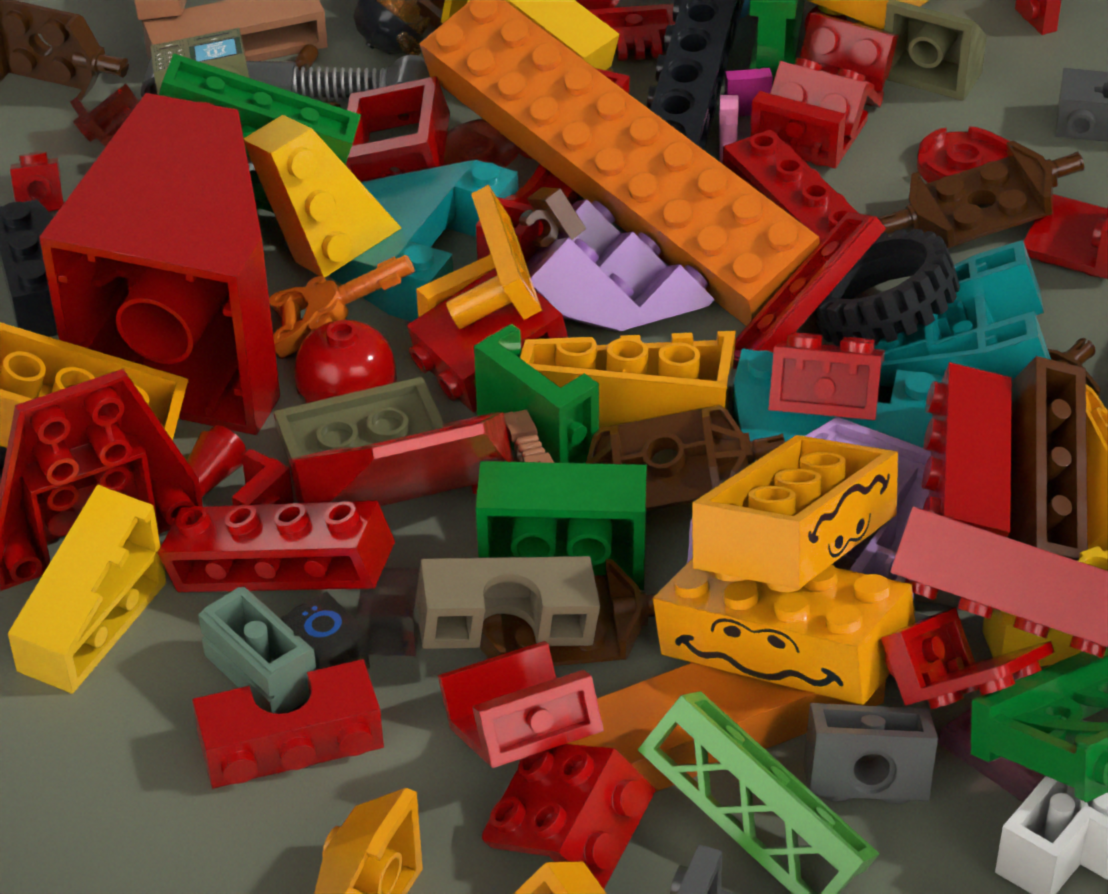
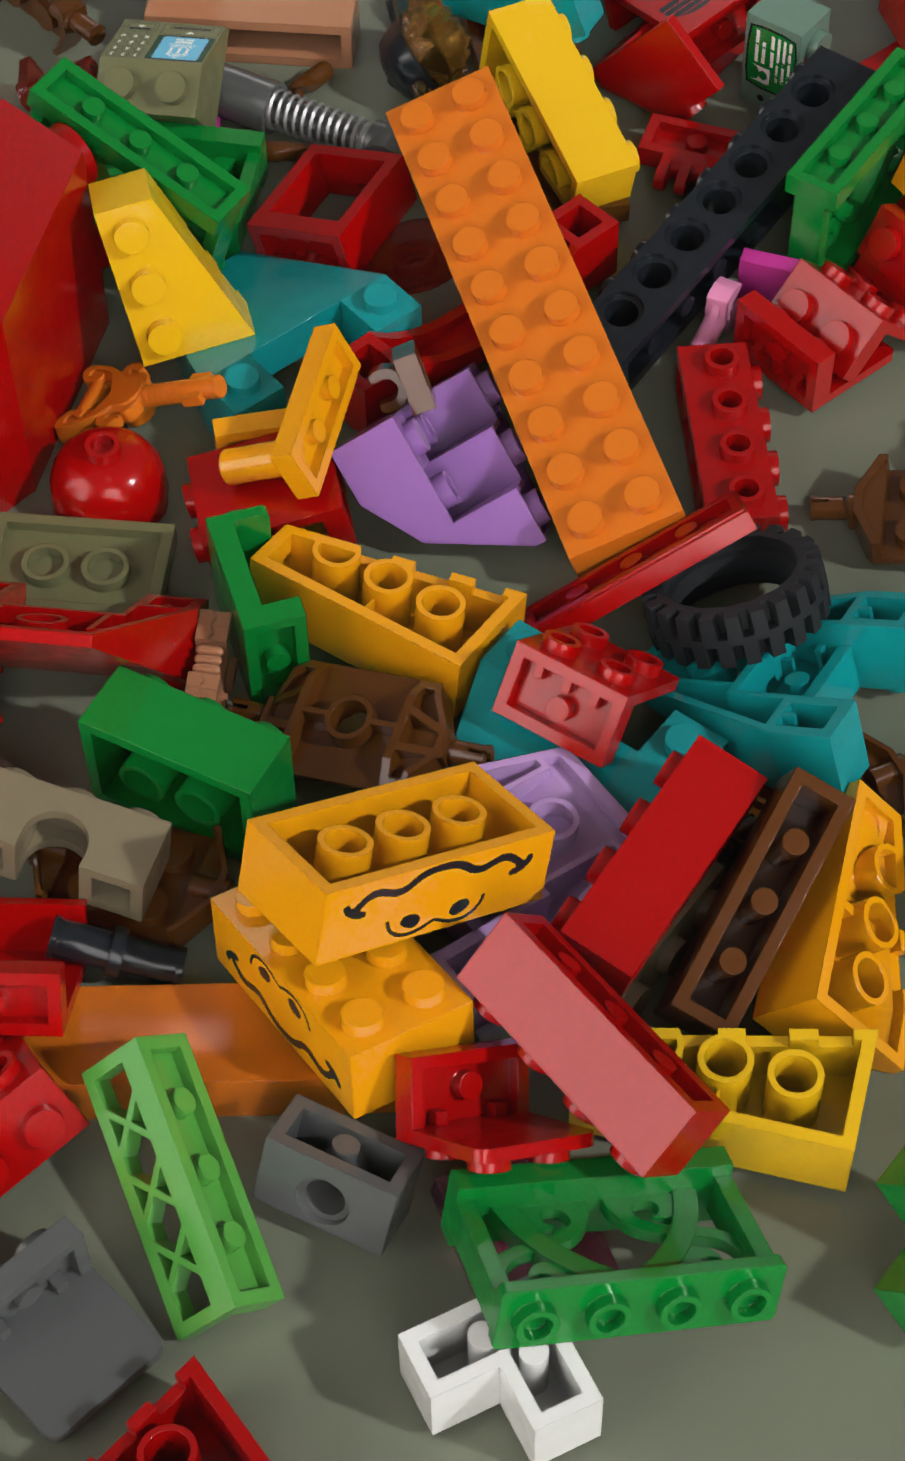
camera: 25 degrees right, 10 degrees up
none -> black pin [45,915,188,985]

